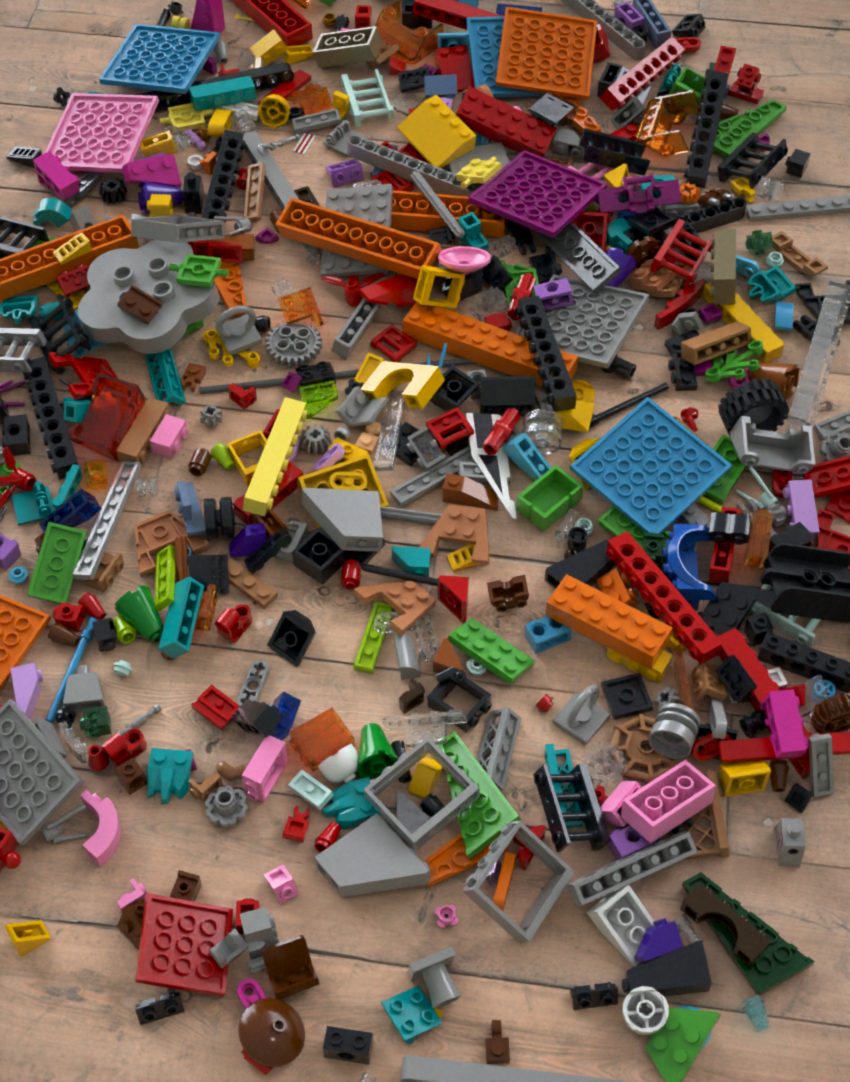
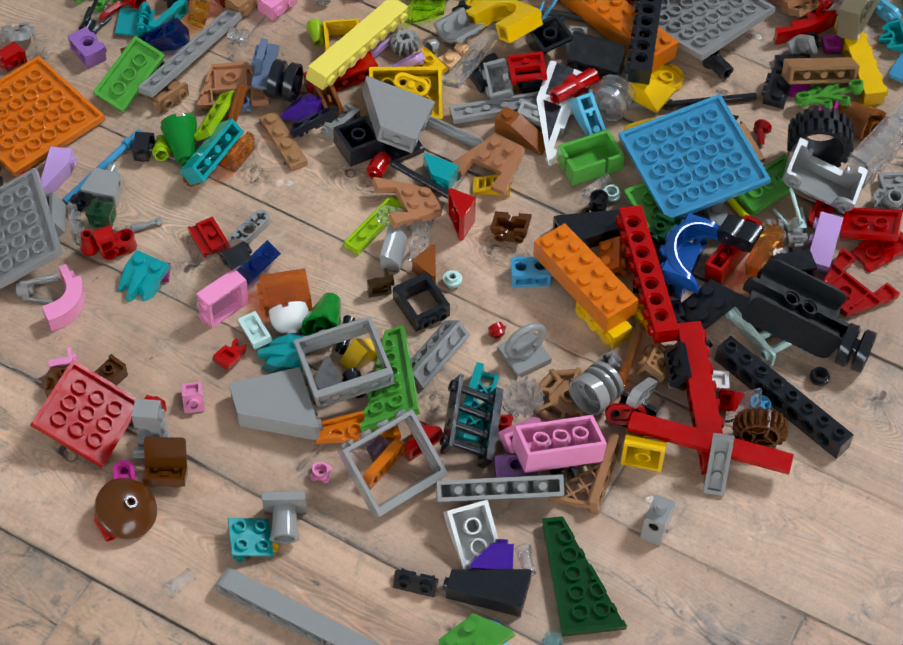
camera: 20 degrees right, 0 degrees up
medium azure plate [8,566,29,585] -> none
reddish brown cone [48,624,79,647] -> none
red brick [52,602,86,632] -> none
red cone [78,593,107,621] -> none
light aqua plate [113,660,133,677] -> none
reddish brown brick [115,758,147,795] -> none
black hinge [135,990,185,1025] -> none
reddish brown brick [188,448,212,476] -> none
black hinge [188,554,229,594] -> none
medium nougat bracket [188,772,223,803] -> none
light grey plant [205,785,248,828] -> none
light grey panel [209,929,249,969] -> none
red piece [214,604,253,643] -> none
medium nougat arm [216,761,246,780] -> none
black slope [267,610,316,667] -> none
red cone [314,822,341,853] -> none
black brick [323,1026,374,1065] -> none
clear bracket [382,709,467,747] -> none
black arm [435,667,466,684] -> none
bright green plate [448,618,535,684] -> none
reddish brown plate [485,1020,510,1064] -> none
black plate [601,673,653,720] -> none
white cylinder [622,986,669,1035] -> none
dark brown arch [680,883,771,968] -> none
black wheel [739,710,768,737] -> none
black brick [744,613,774,647] -> none
dark pink wedge [760,689,808,759] -> none
reddish brown cone [769,759,789,792] -> none
black tile [784,782,814,813] -> none

